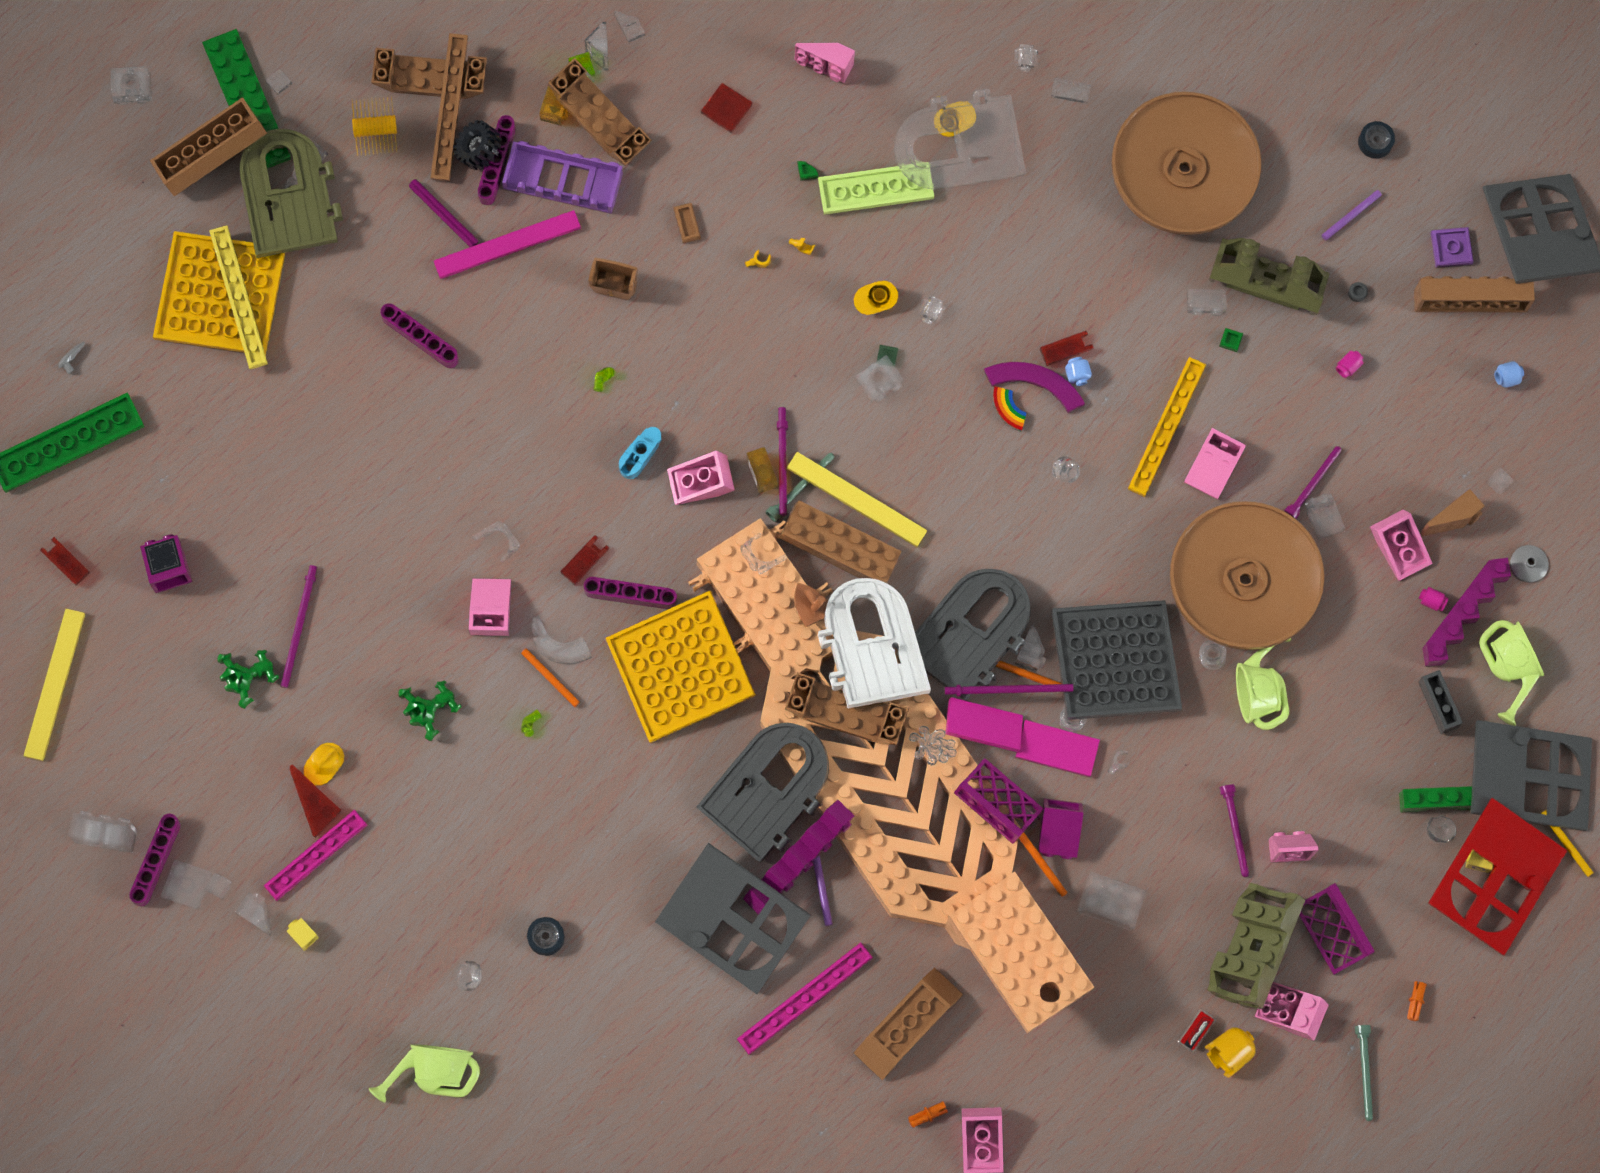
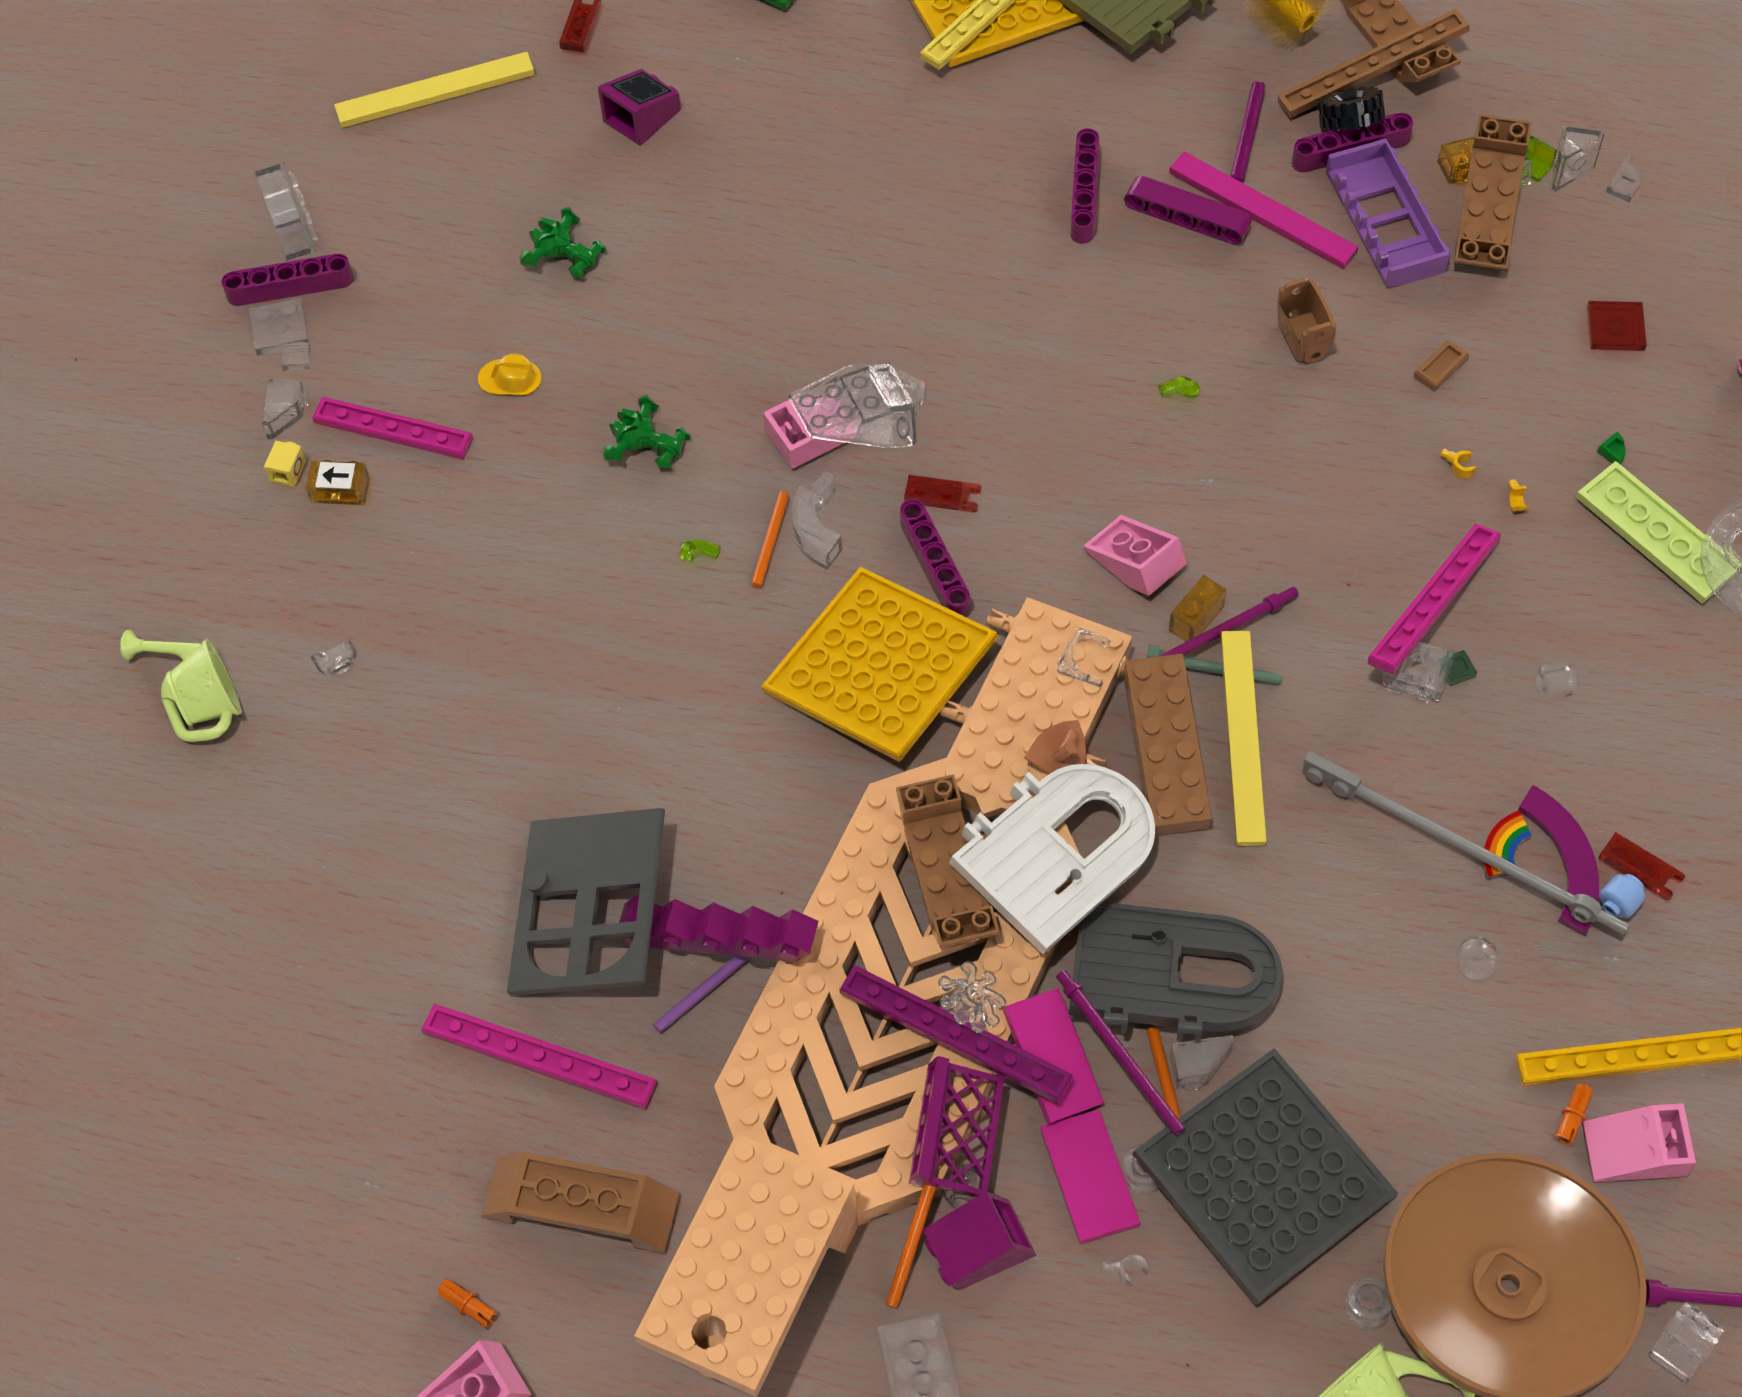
camera: 65 degrees right, 15 degrees down
magenta bar [280,565,317,688] -> none
clear red wing [289,764,341,838] -> none
wheel [527,917,565,956] -> none
medium azure piece [619,427,662,479] -> none
dark grey door [696,723,829,862] -> none
yellow piece [854,281,898,315] -> none
none -> clear yellow brick [306,460,370,505]
none -> clear wedge [788,362,917,448]
none -> magenta tile [839,965,1073,1104]
none -> magenta beam [1124,176,1252,245]
none -> light grey bar [1302,751,1630,935]
none -> dark pink tile [1368,523,1501,675]
none -> orange axle [1554,1083,1593,1146]

